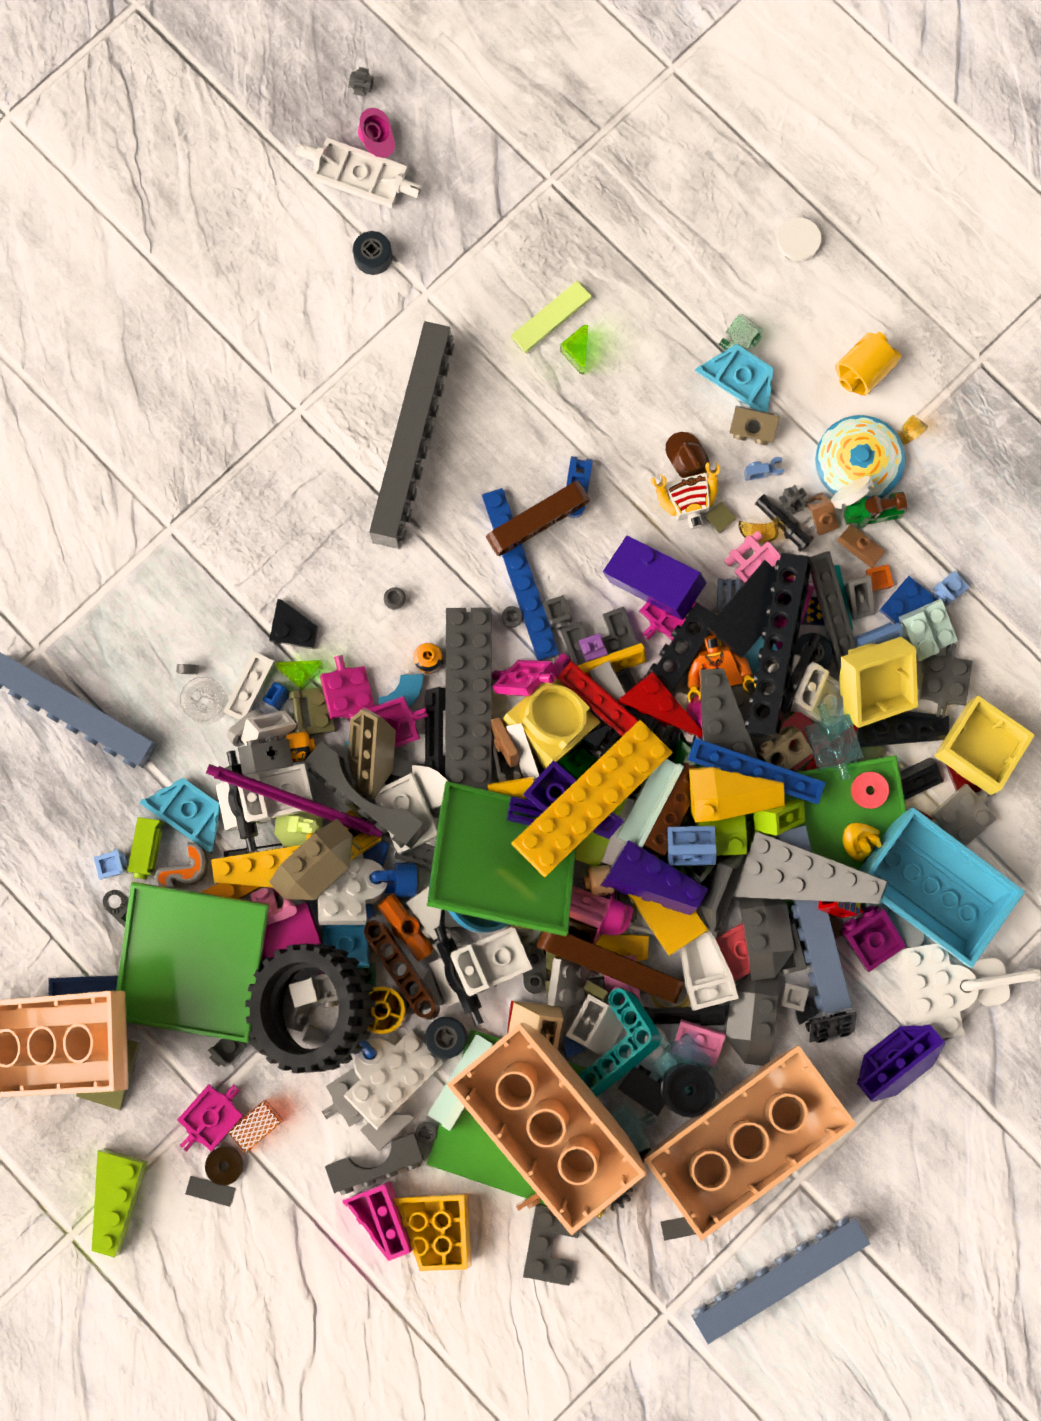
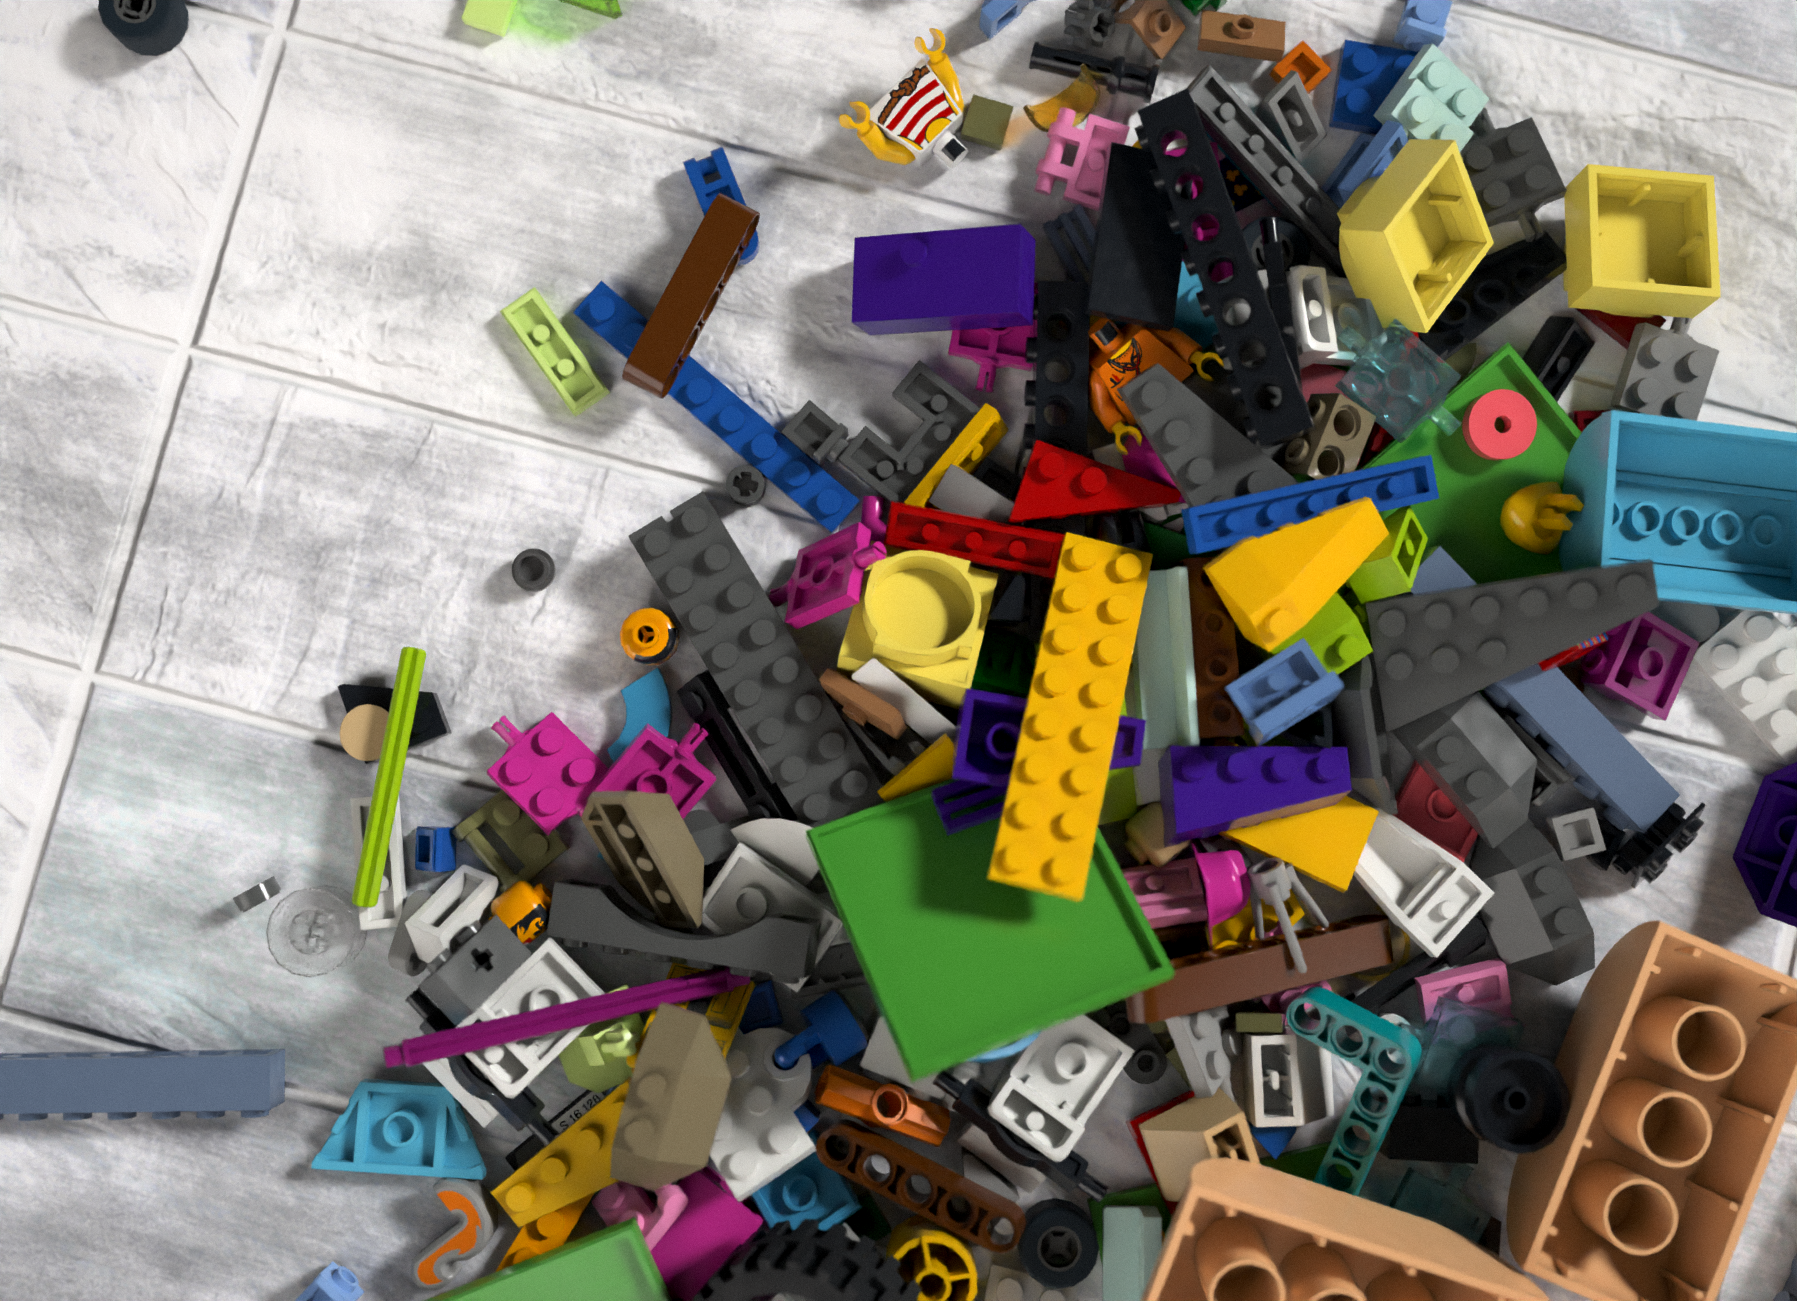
camera: 40 degrees left, 5 degrees up
lime window [127,817,164,880] -> none
clear neon green slope [275,660,323,691] -> none
dark grey brick [369,321,455,549] -> none
medium lavender tile [579,633,608,662] -> none
reddish brown piece [665,432,709,478] -> none
none -> tan sticker [340,704,389,761]
none -> lime axle [352,646,426,908]
none -> yellowish green tile [500,287,610,417]
none -> light grey plant [1248,858,1329,973]

